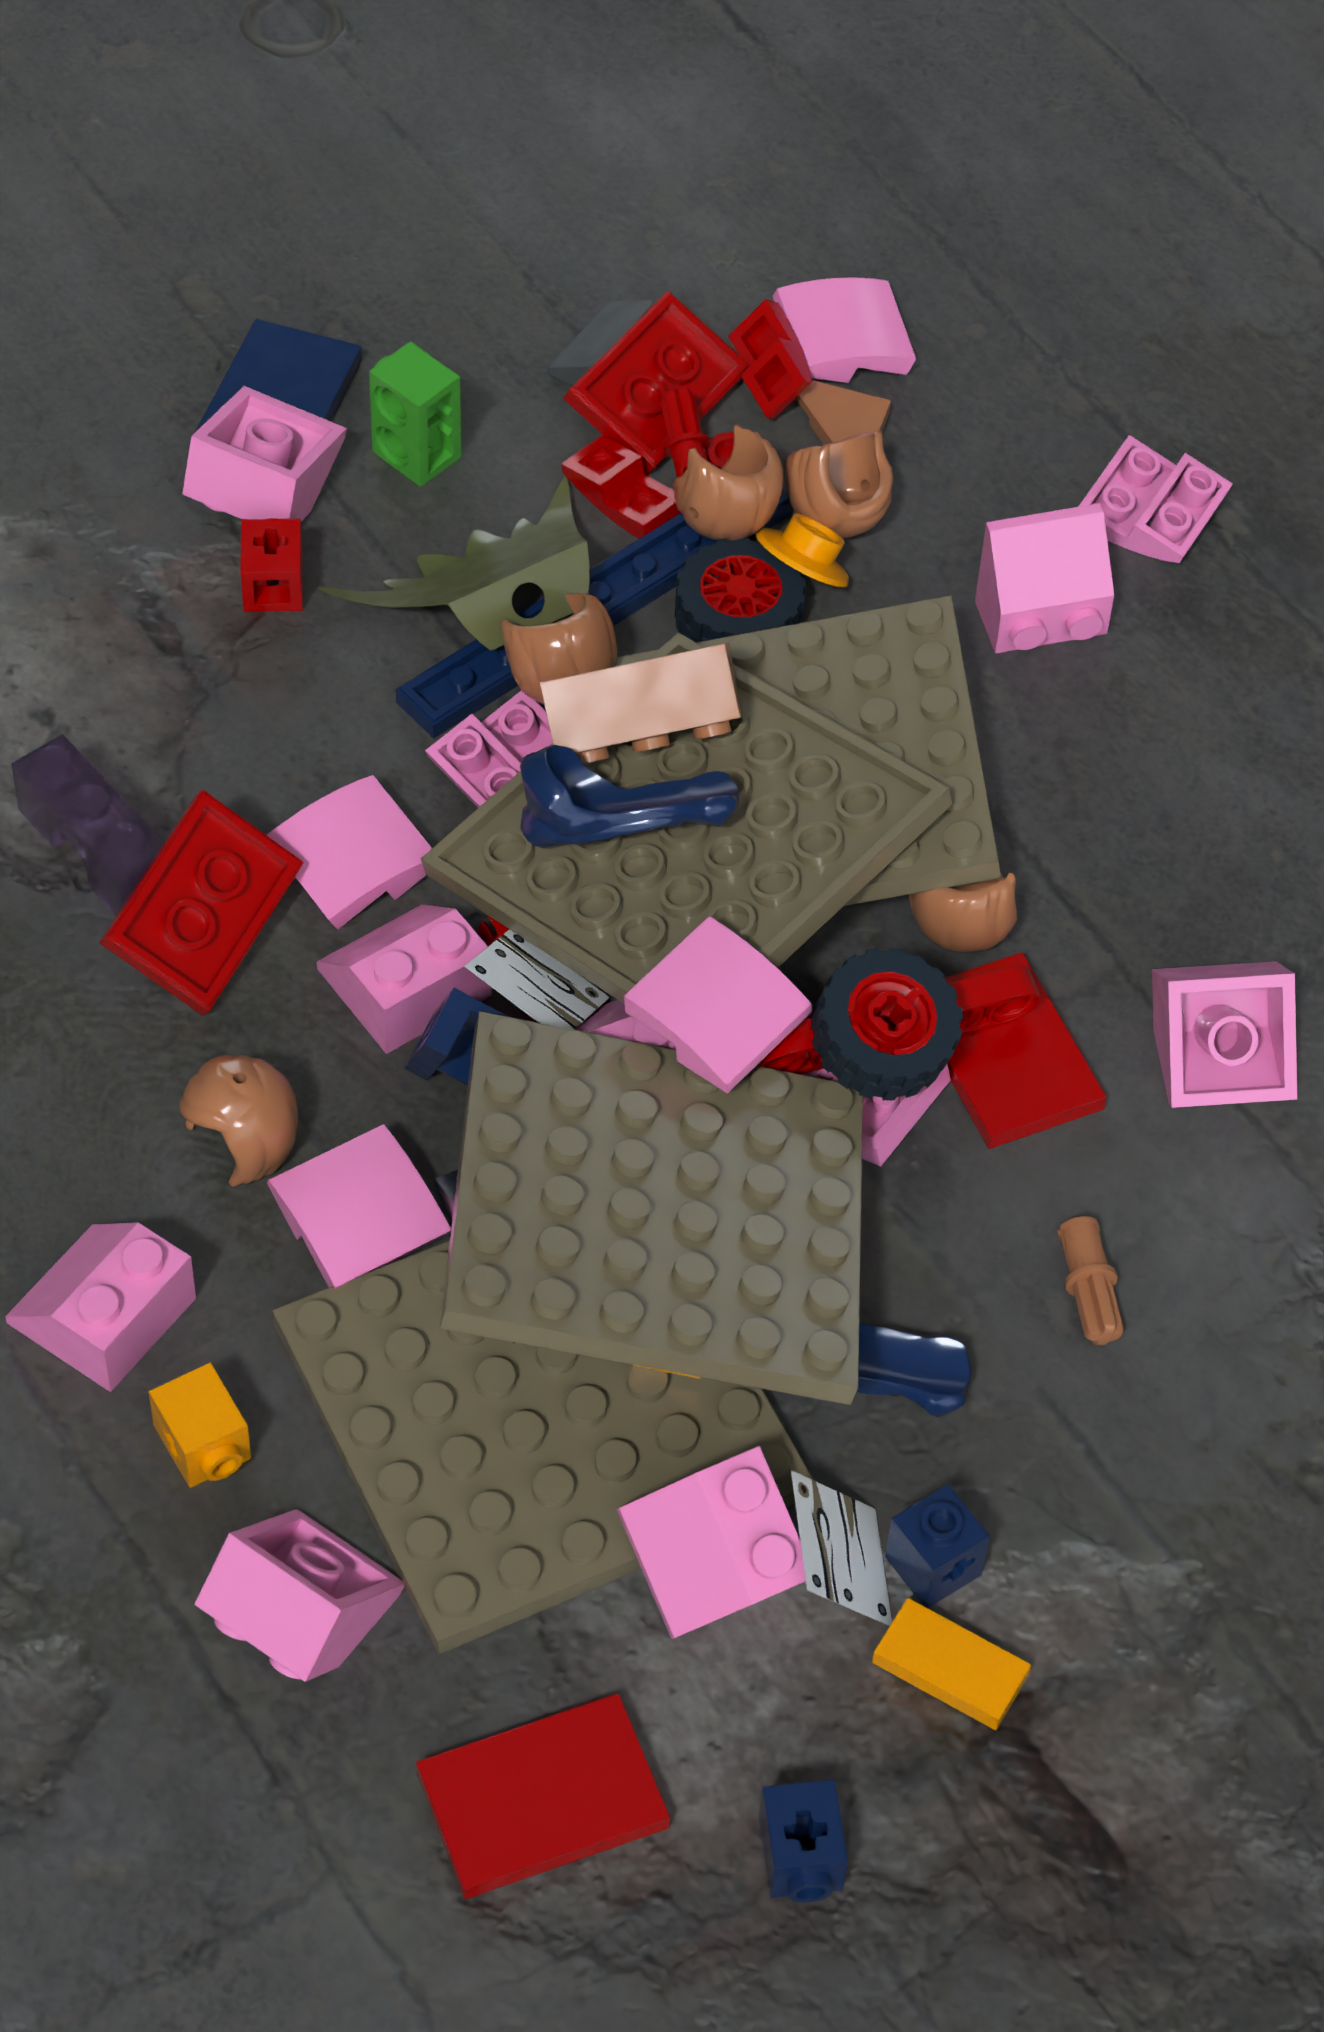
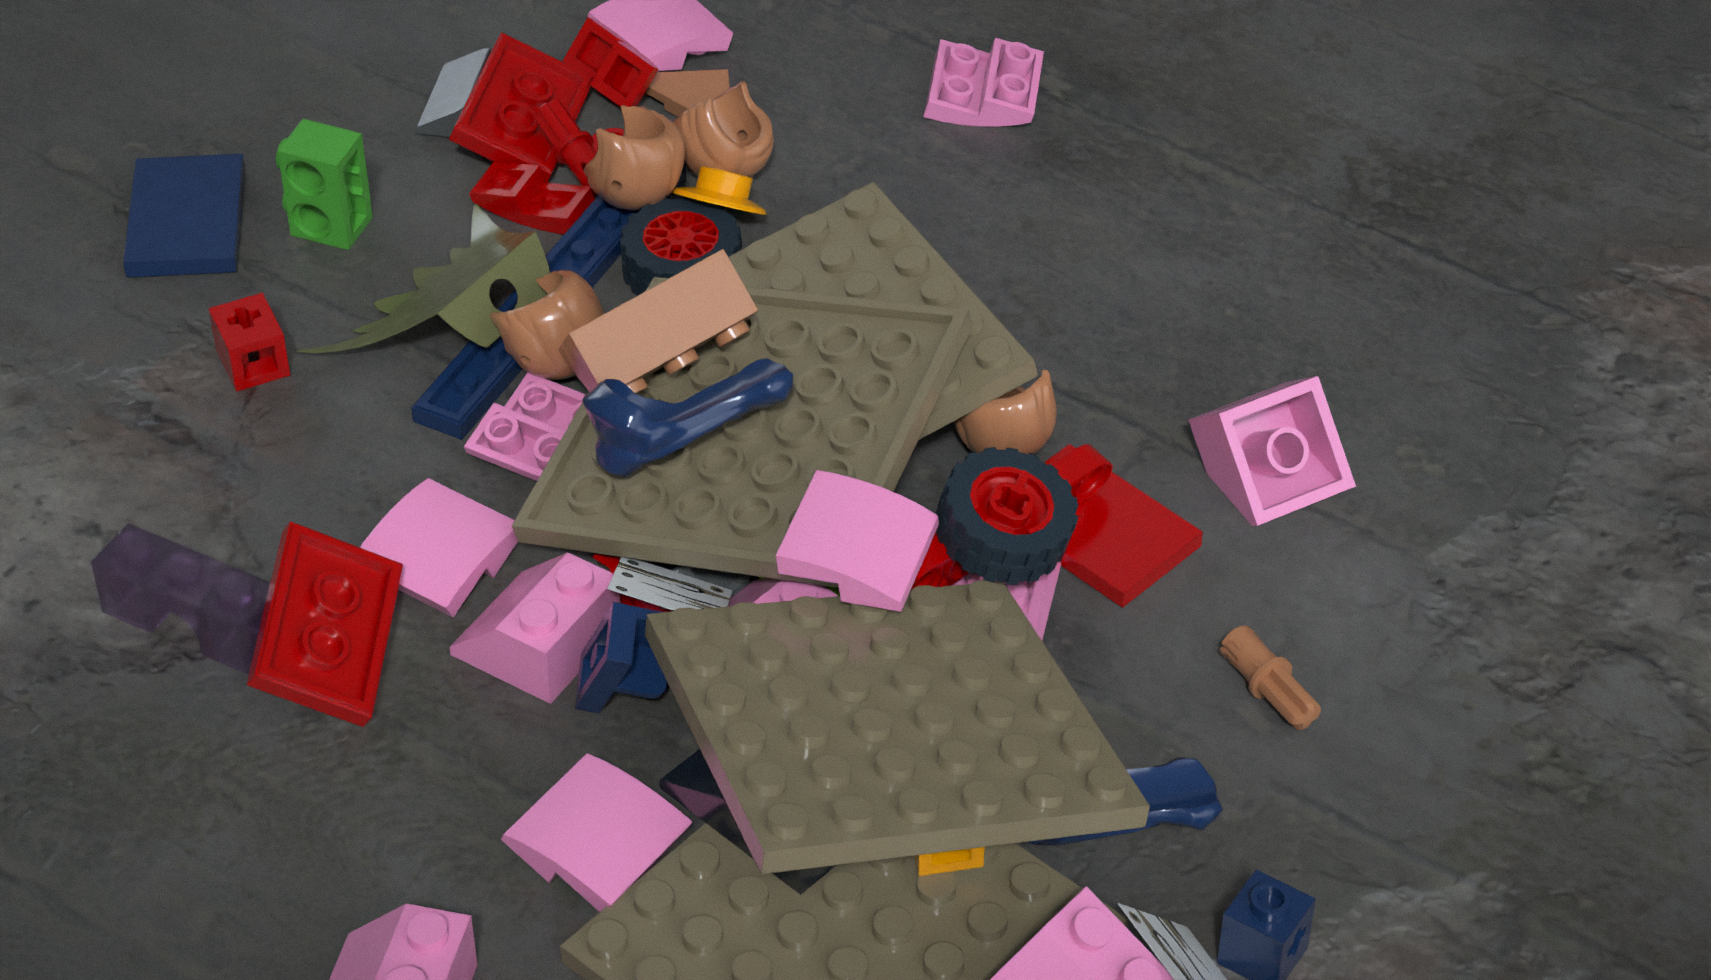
camera: 20 degrees left, 10 degrees down
nougat piece [179,1055,298,1187] -> none
bright pink slope [182,386,347,522] -> none
bright pink slope [975,503,1114,654] -> none

